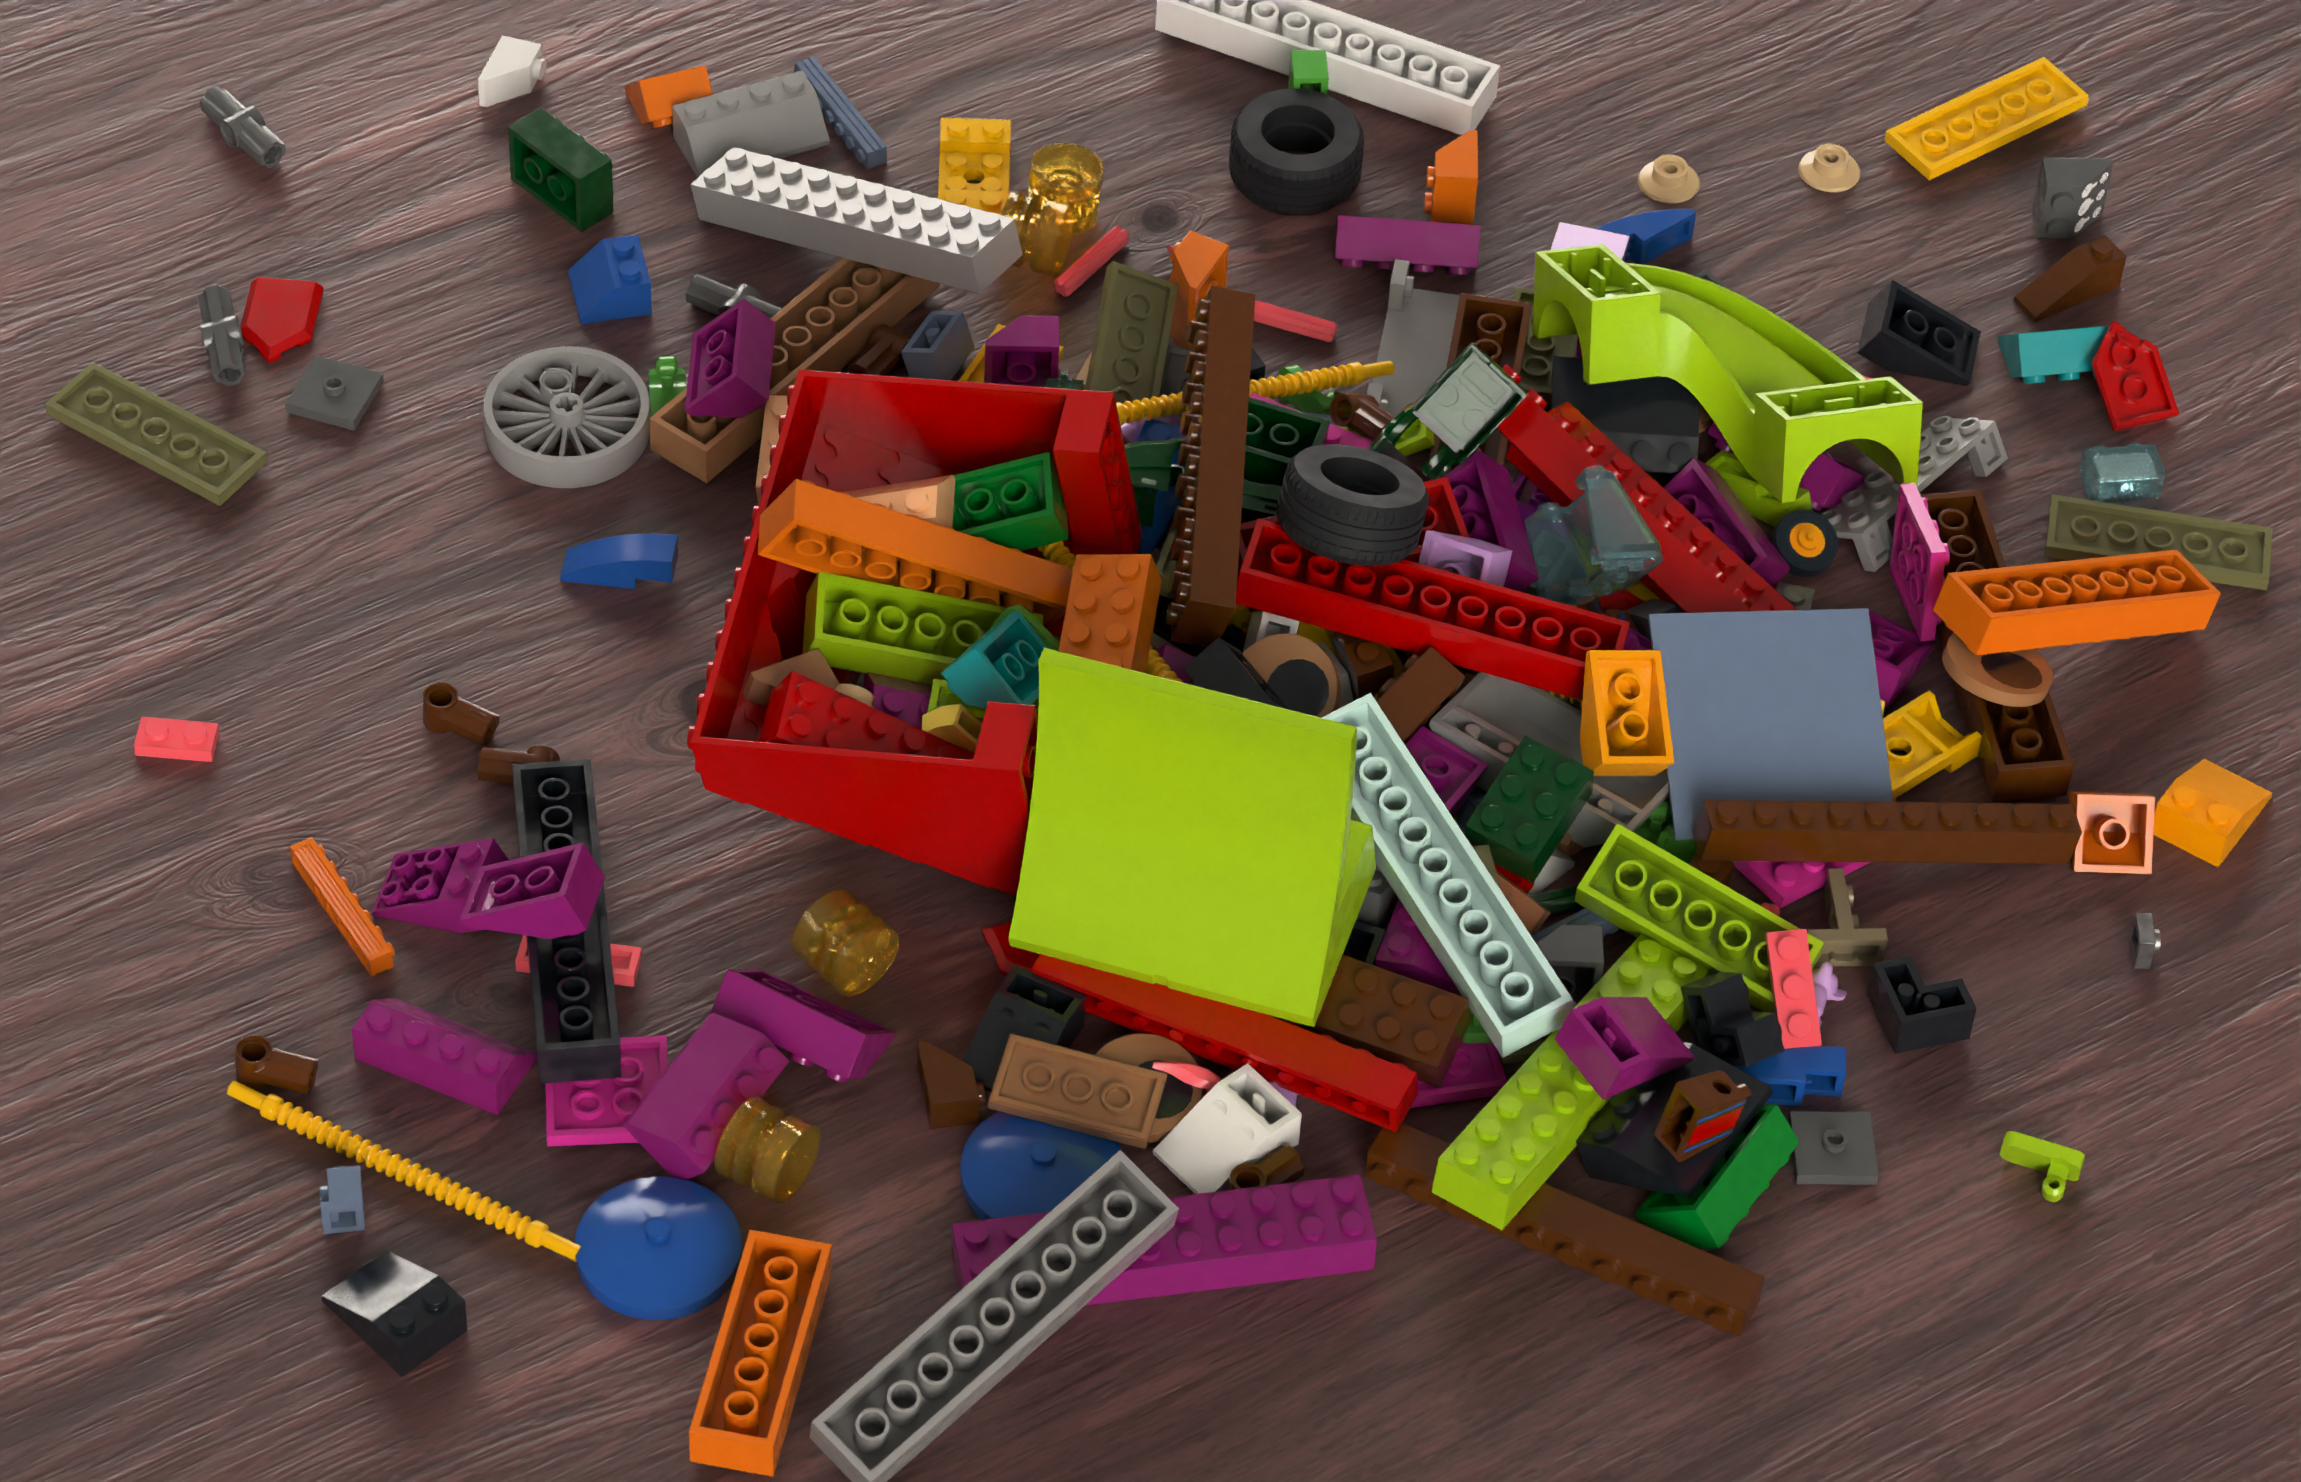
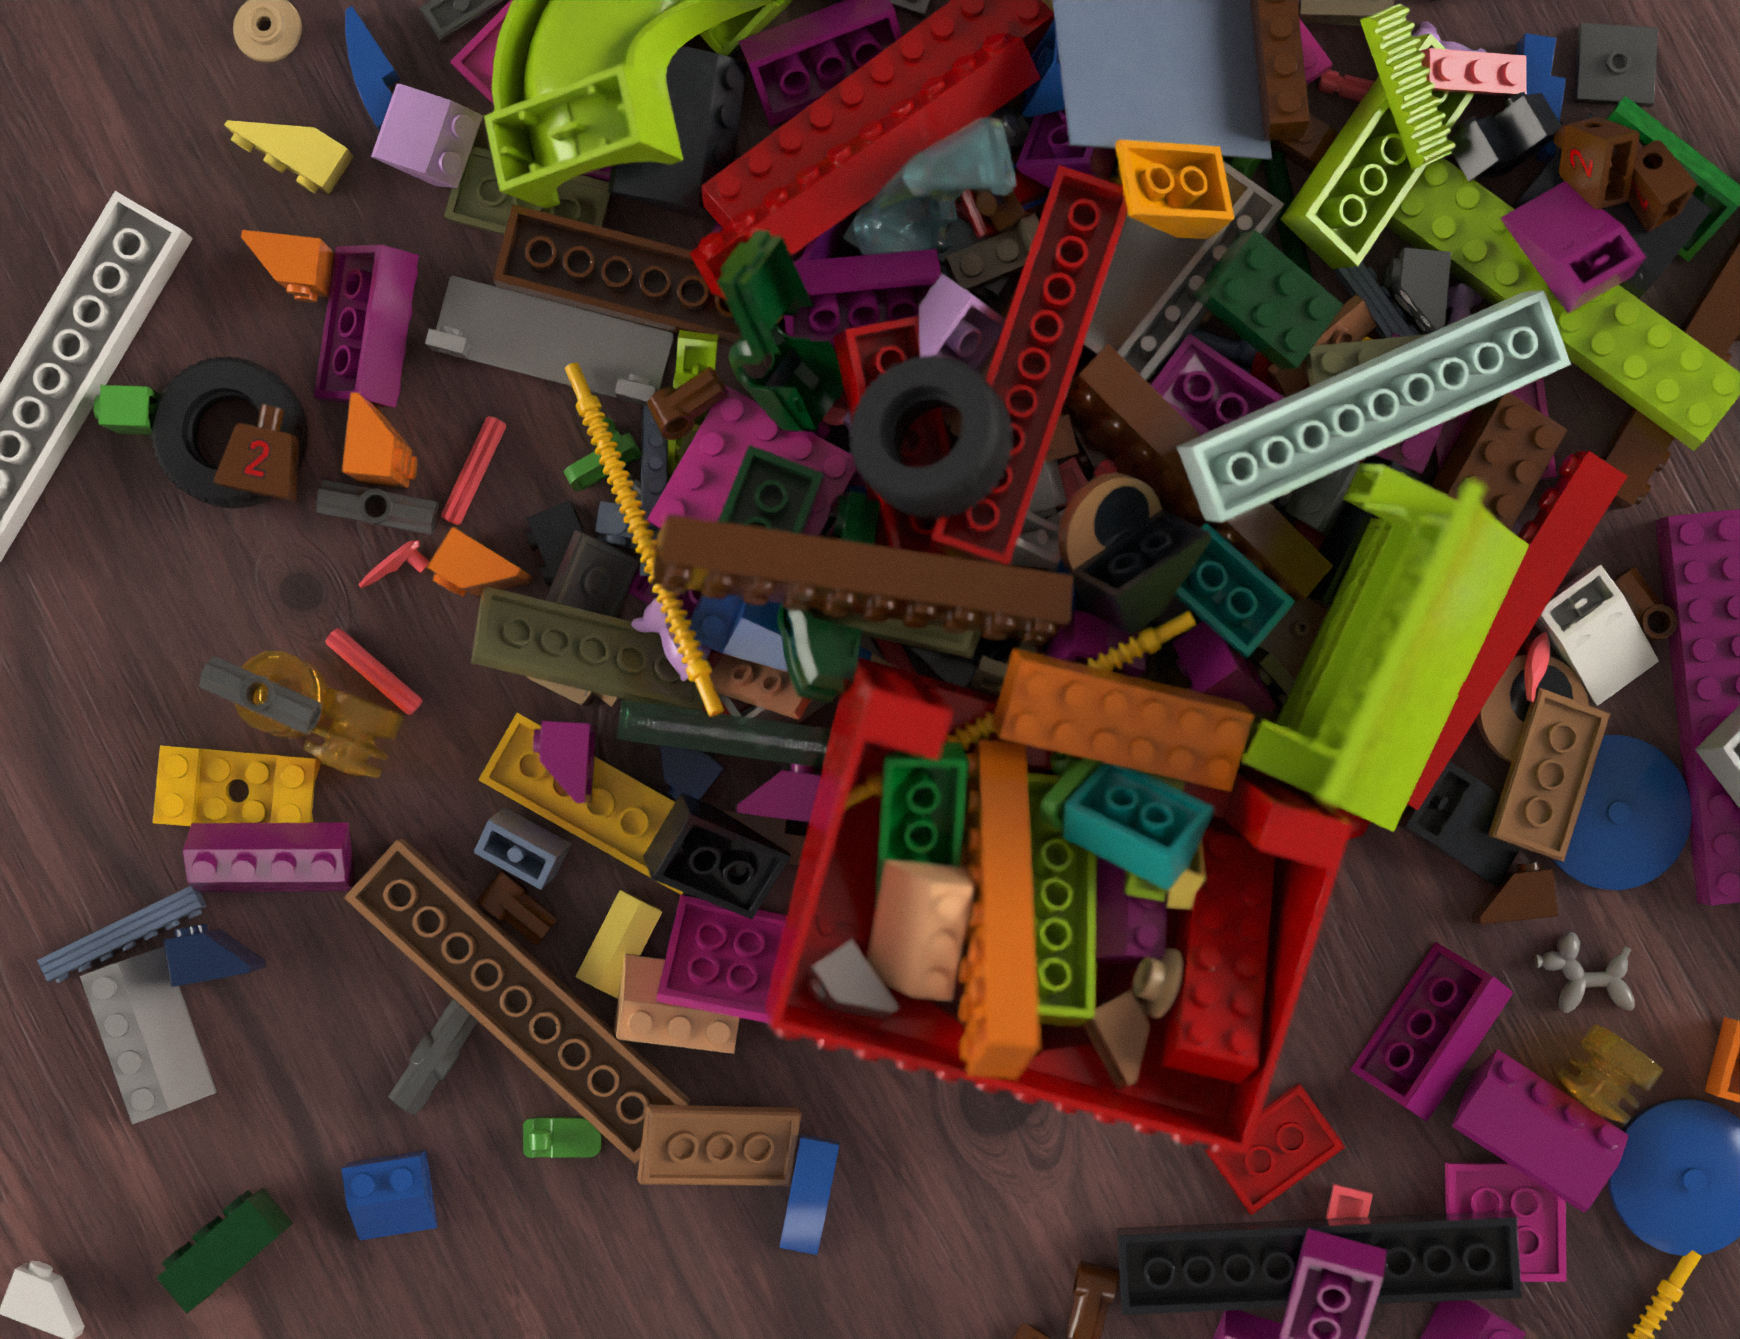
camera: 90 degrees left, 40 degrees up
light grey piece [483,346,651,488] -> none
orange slope [624,65,713,128] -> none
magenta slope [685,299,776,418] -> none
light grey brick [690,147,1022,294] -> none
clear yellow wheel [792,889,899,997] -> none
none -> dark blue slope [164,923,266,987]
none -> magenta slope [182,823,355,892]
none -> dark grey piece [199,656,323,735]
none -> reddish brown torso [213,404,299,502]
none -> light yellow slope [224,120,354,195]
none -> dark grey piece [316,480,439,535]
none -> orange slope [342,392,417,488]
none -> medium nougat tile [637,1105,801,1186]
none -> light grey slope [804,940,899,1019]
none -> red tile [1204,1083,1346,1216]
none -> lime gear [1360,3,1456,169]
none -> light grey piece [1535,931,1635,1013]
none -> reddish brown torso [1554,117,1640,210]

